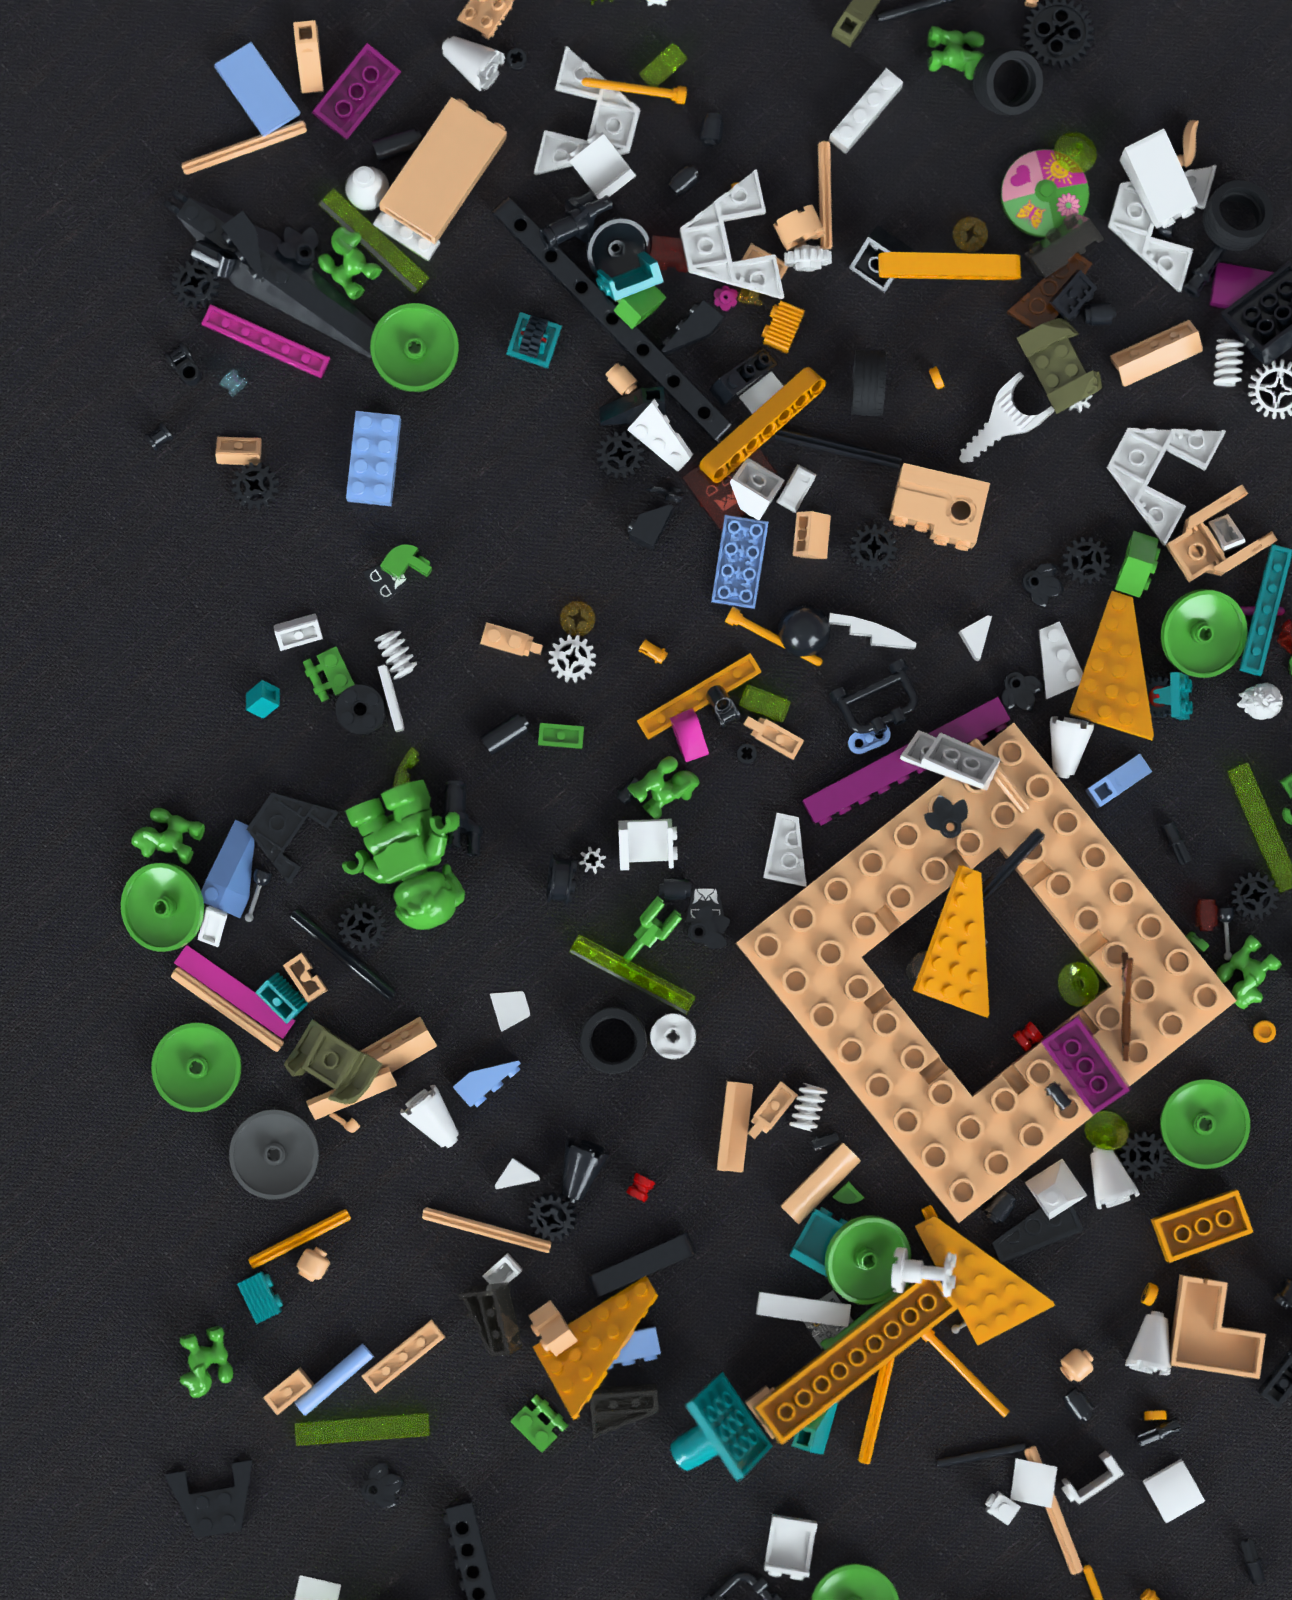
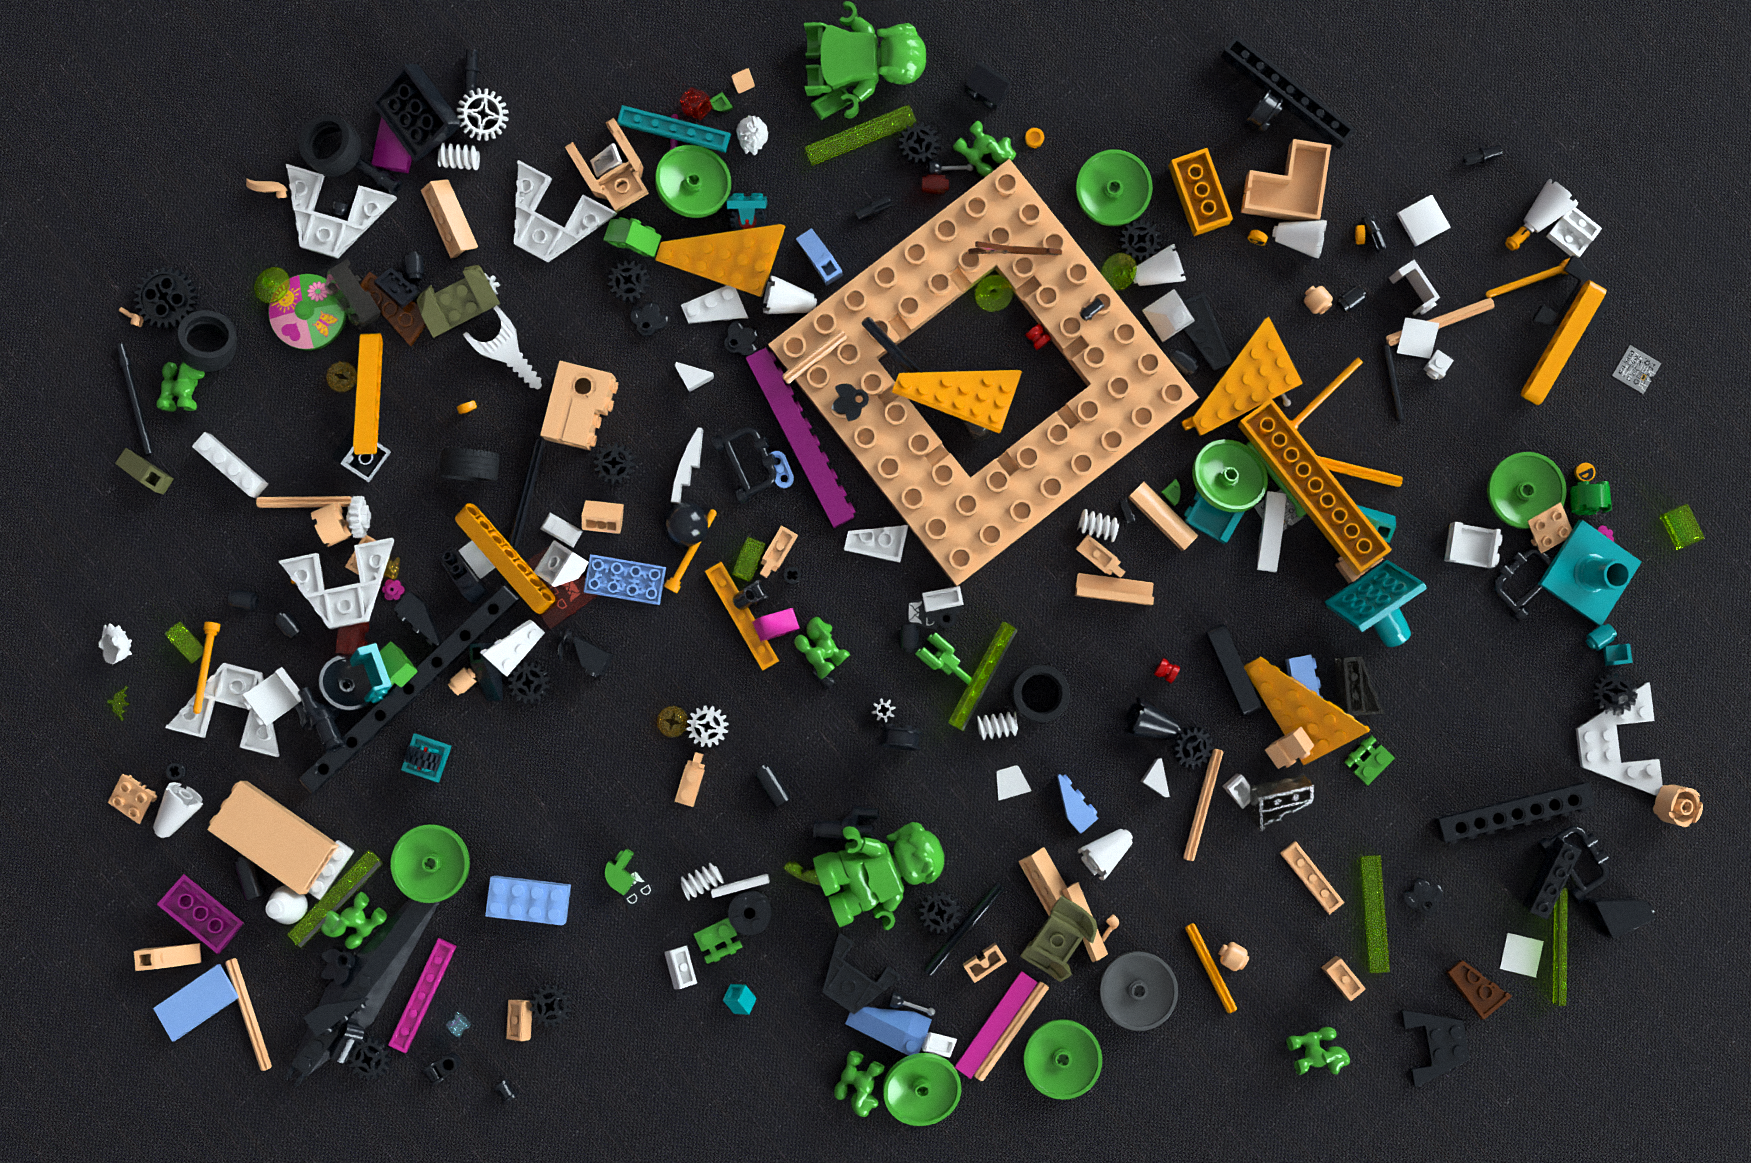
camera: 85 degrees left, 0 degrees up
teal brick [237,1271,284,1324] -> none
teal brick [255,973,308,1024] -> none
light blue piece [294,1343,374,1416] -> none
bright green plate [538,723,584,749] -> none
white panel [618,819,678,870] -> none
light orange pin [638,639,668,664] -> none
white piece [650,1014,696,1059] -> none
light orange brick [761,301,805,354] -> none
white piece [892,1247,956,1297] -> none
white slope [900,730,1001,791] -> none
magenta slope [1041,1015,1131,1115] -> none
white slope [1120,129,1198,229] -> none
bright green tile [1185,932,1209,952] -> none
none -> white tile [922,586,963,612]
none -> white piece [977,712,1018,740]
none -> reddish brown wing [1446,960,1512,1020]

